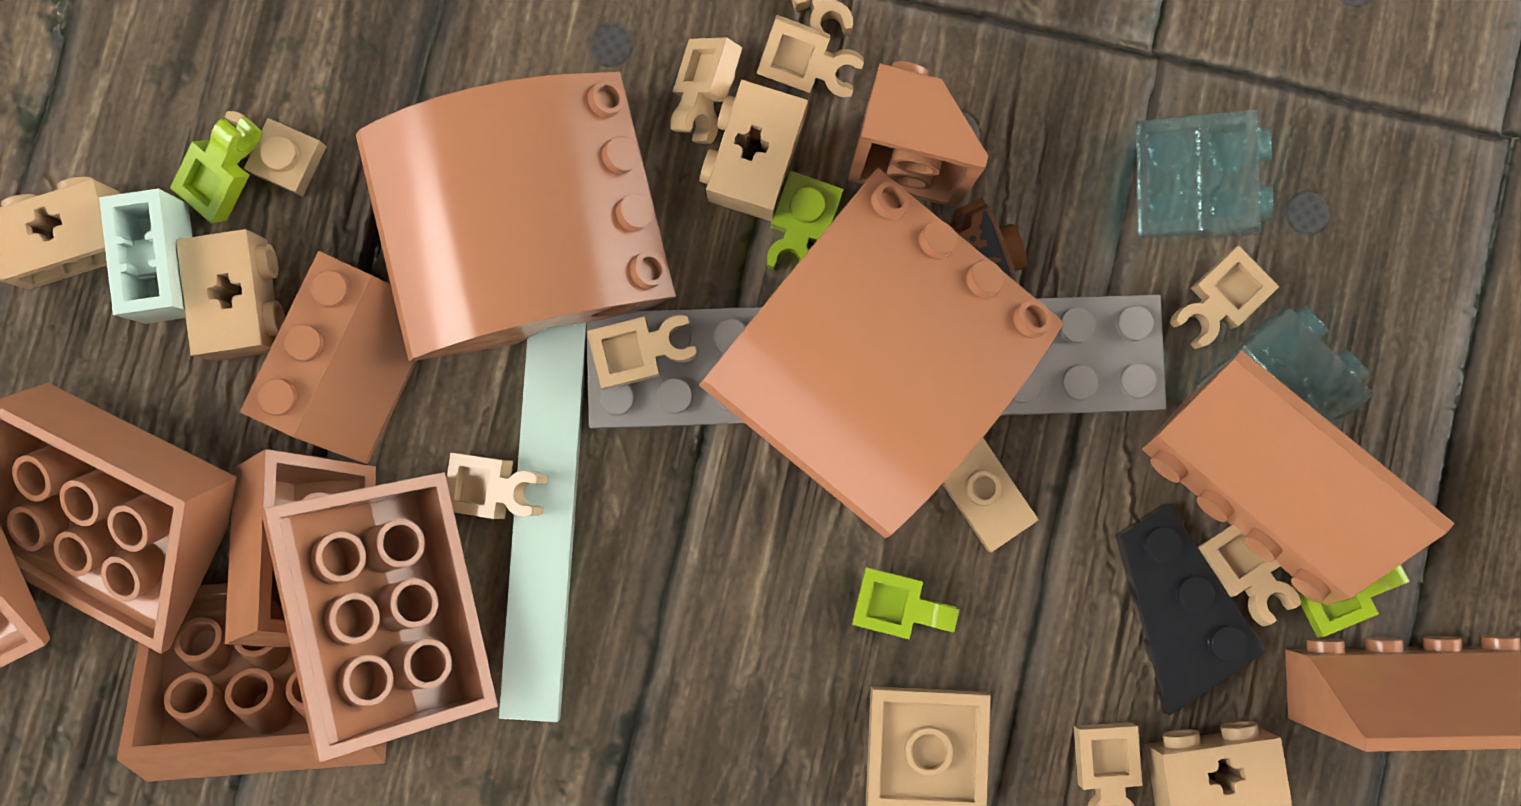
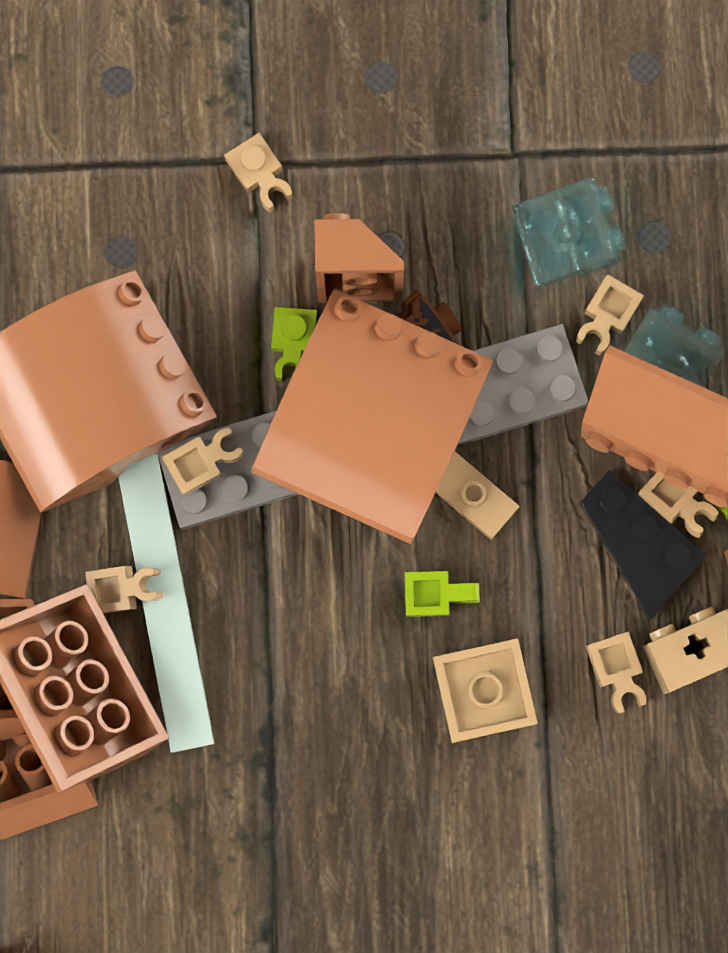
camera: 10 degrees left, 5 degrees down
tan plate [671,37,743,144] -> none
tan brick [700,79,808,222] -> none
tan plate [757,15,864,97] -> none

